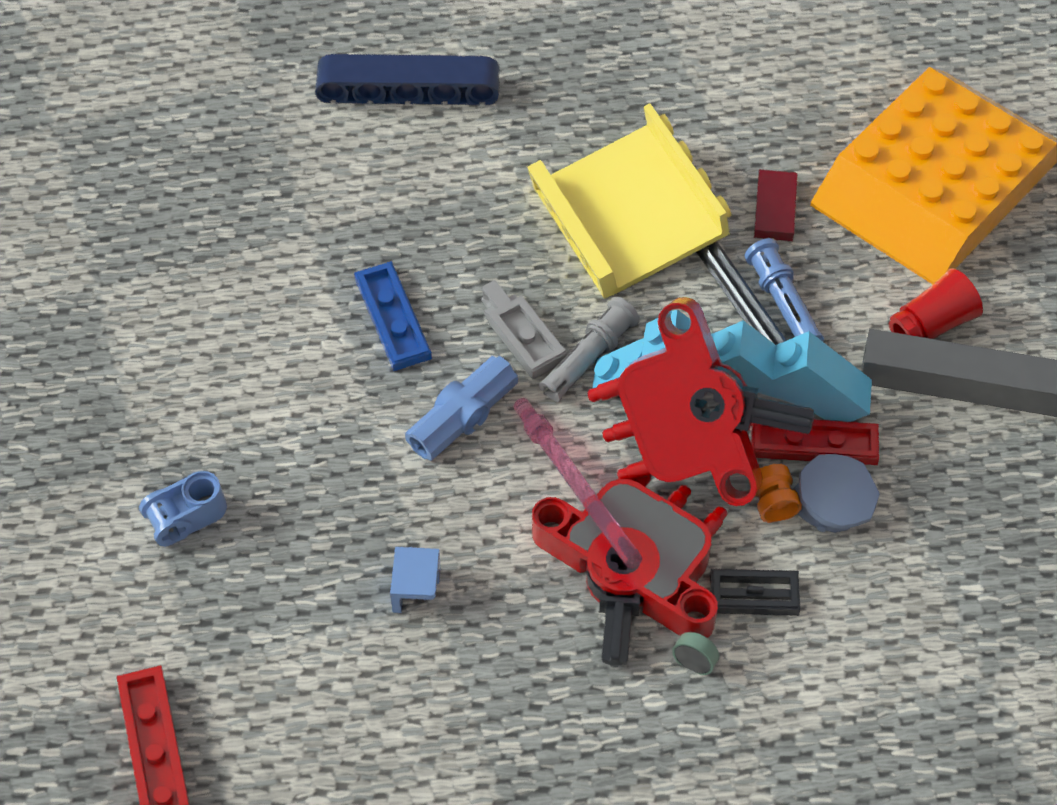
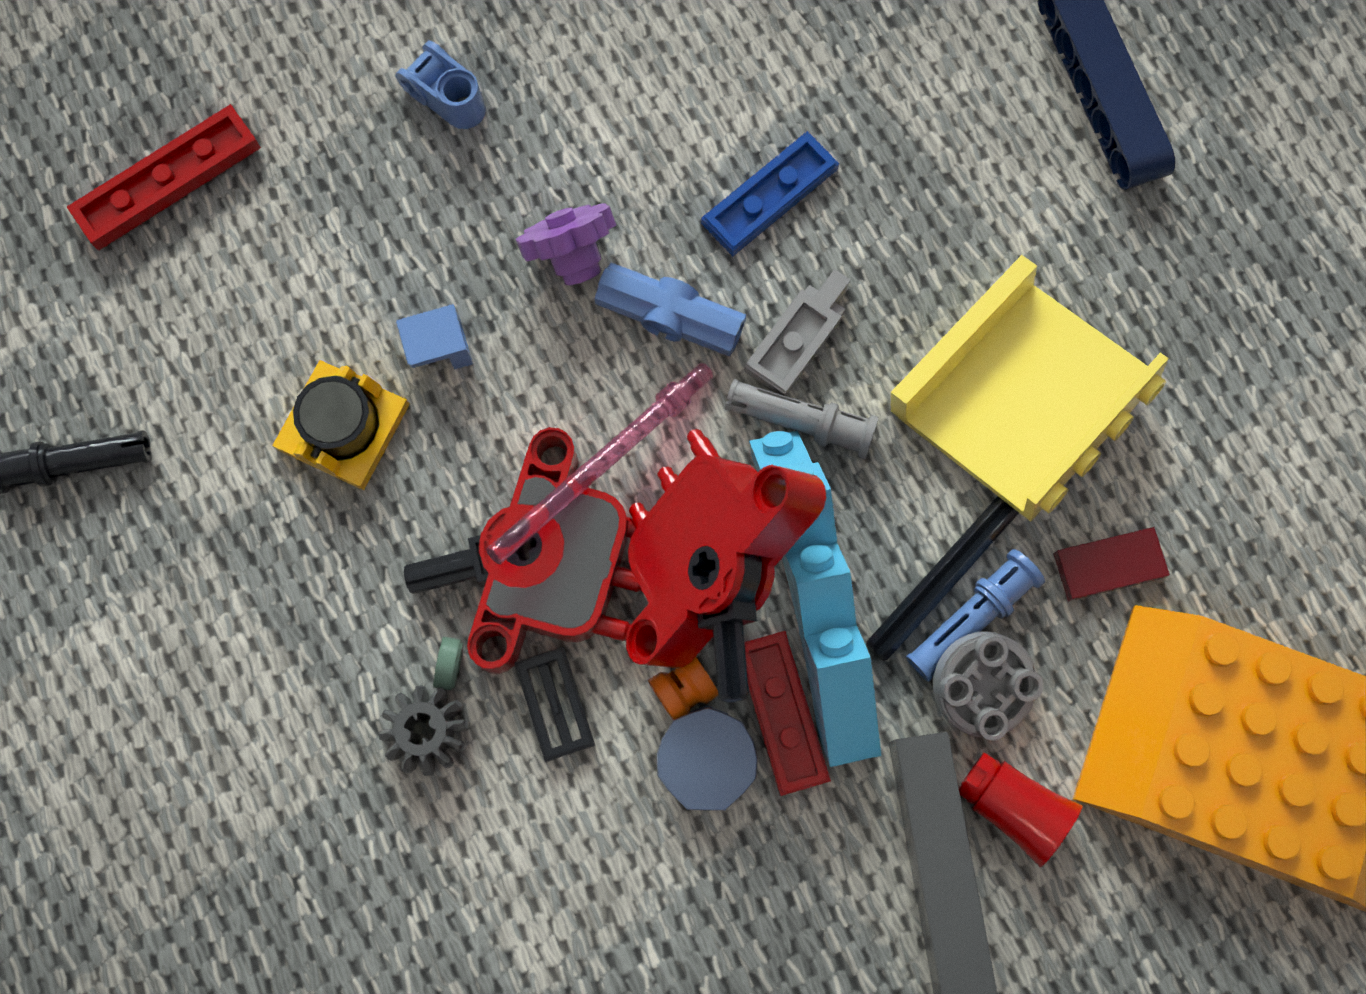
camera: 70 degrees right, 20 degrees up
none -> piece [272,360,410,490]
none -> dark grey gear [378,685,470,776]
none -> medium lavender plant [516,203,616,285]
none -> light grey tile [933,631,1043,741]

